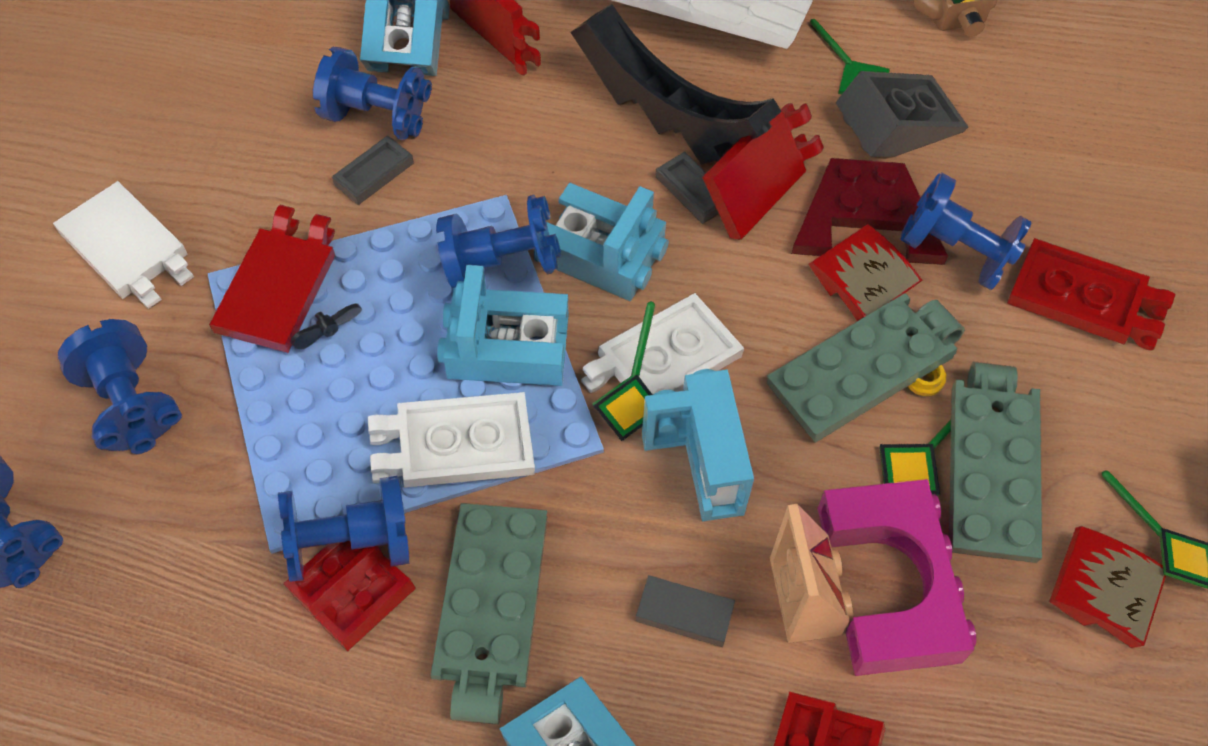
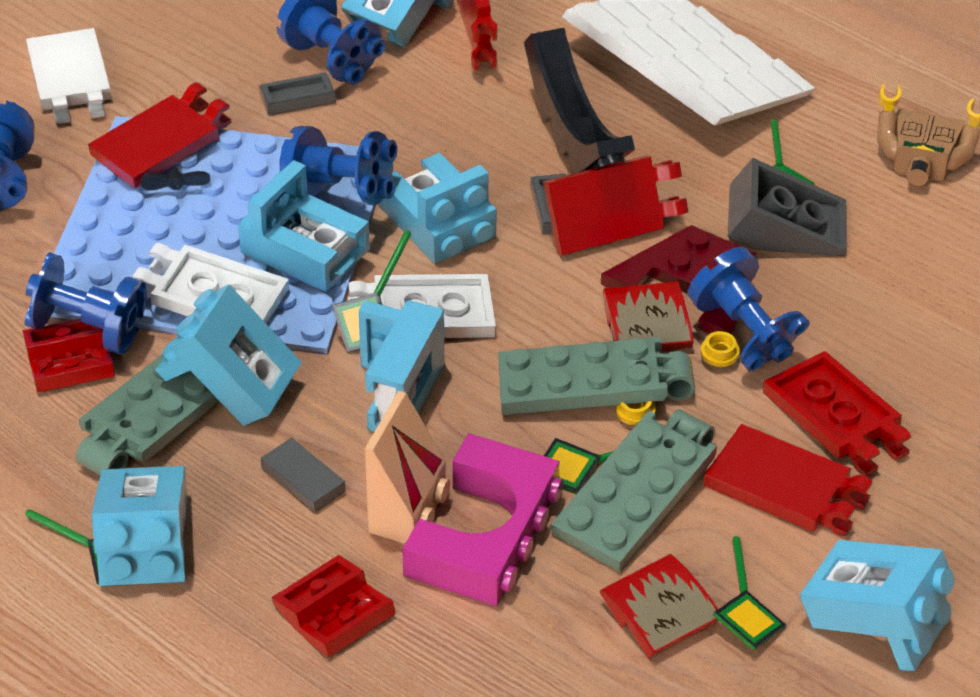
camera: 30 degrees right, 15 degrees down
none -> medium azure brick [155,284,302,426]
none -> yellow plate [700,331,740,367]
none -> red tile [703,424,873,536]

